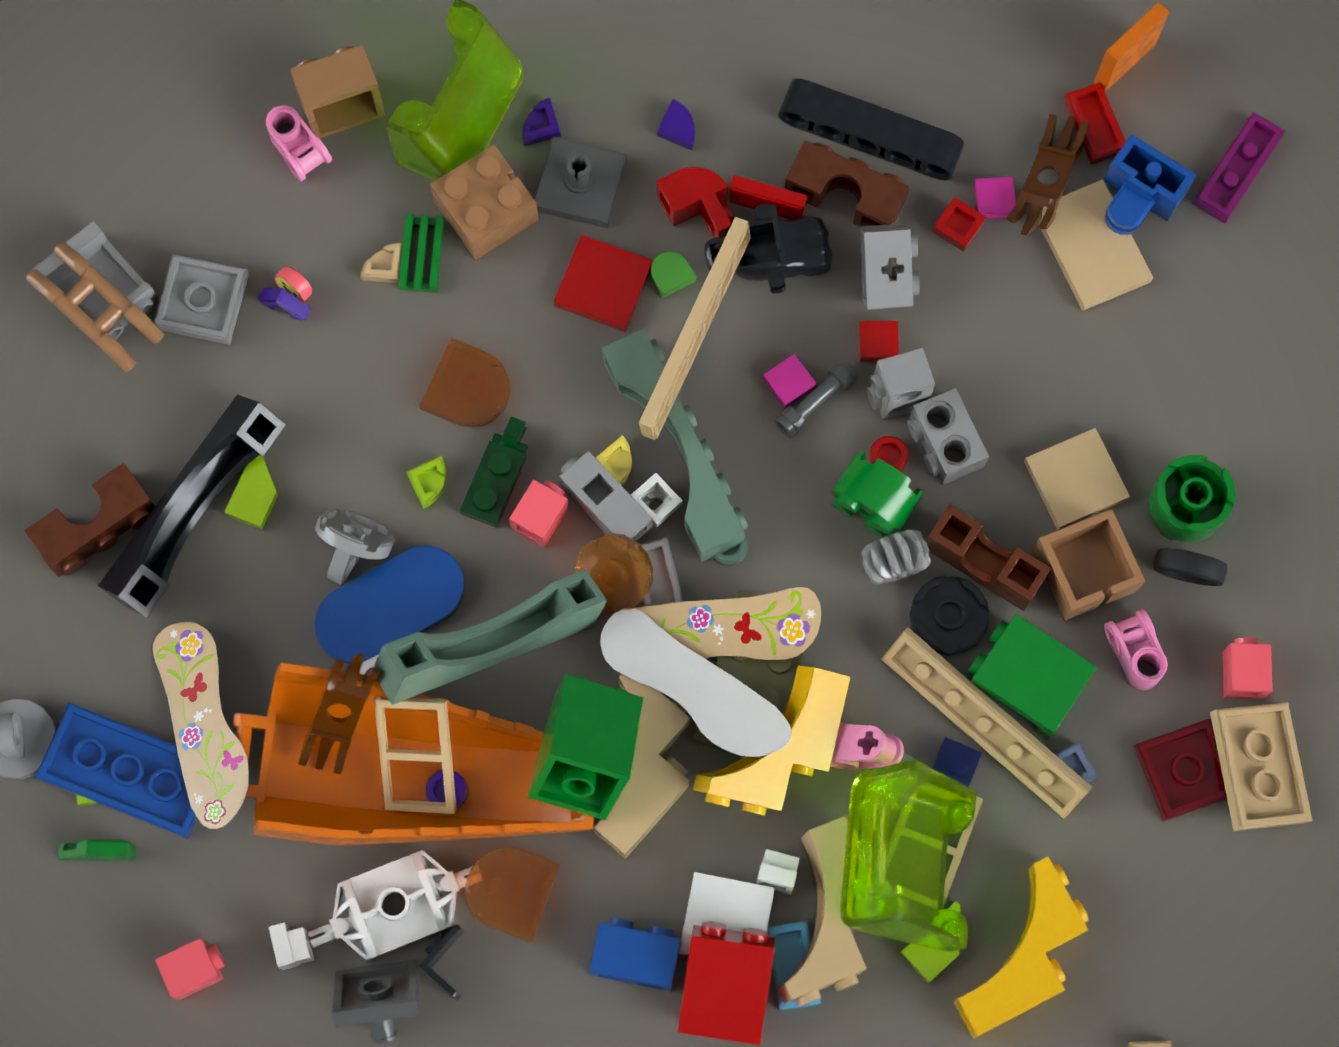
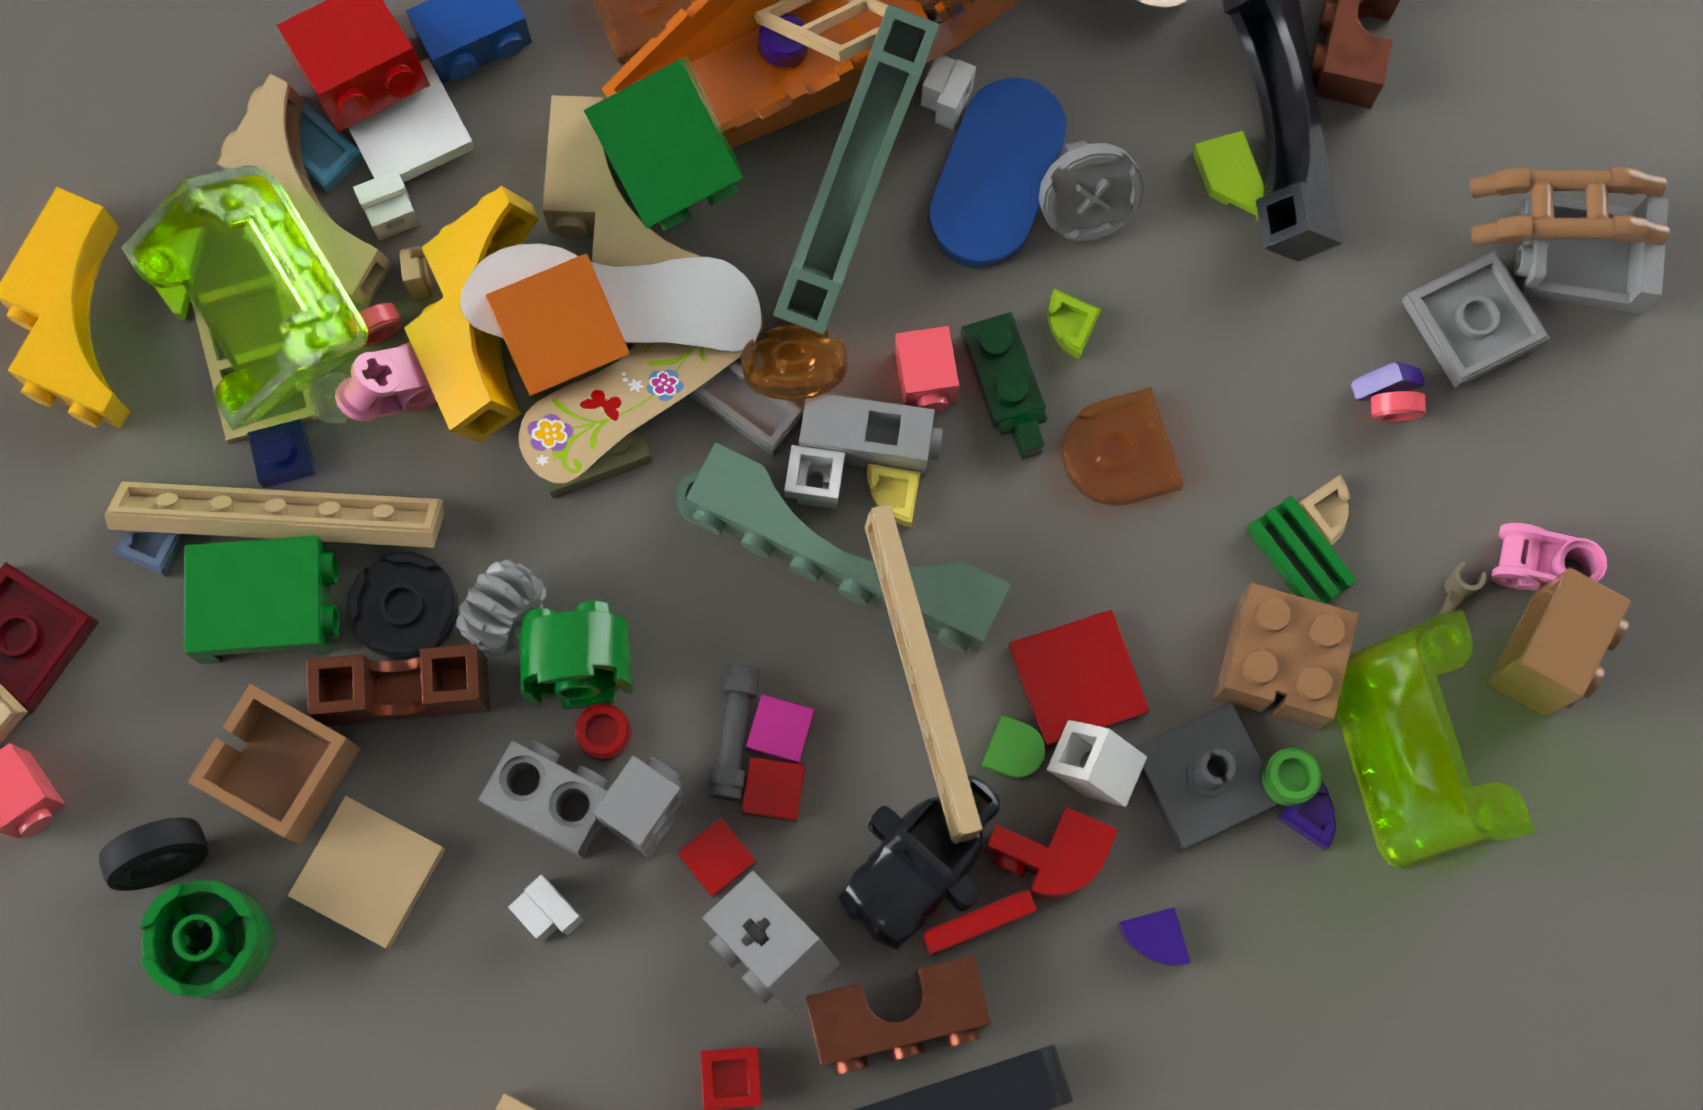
camera: 140 degrees right, 0 degrees up
bright pink piece [1104,609,1168,691] -> none
none -> coral tile [346,303,403,347]
none -> tan tile [400,246,433,301]
none -> orange tile [485,253,630,397]
none -> white piece [508,874,585,942]
none -> red tile [742,757,805,822]
none -> white brick [1047,720,1147,807]
none -> bright green tile [1262,748,1322,807]
none -> dark tan hand [1429,561,1486,637]

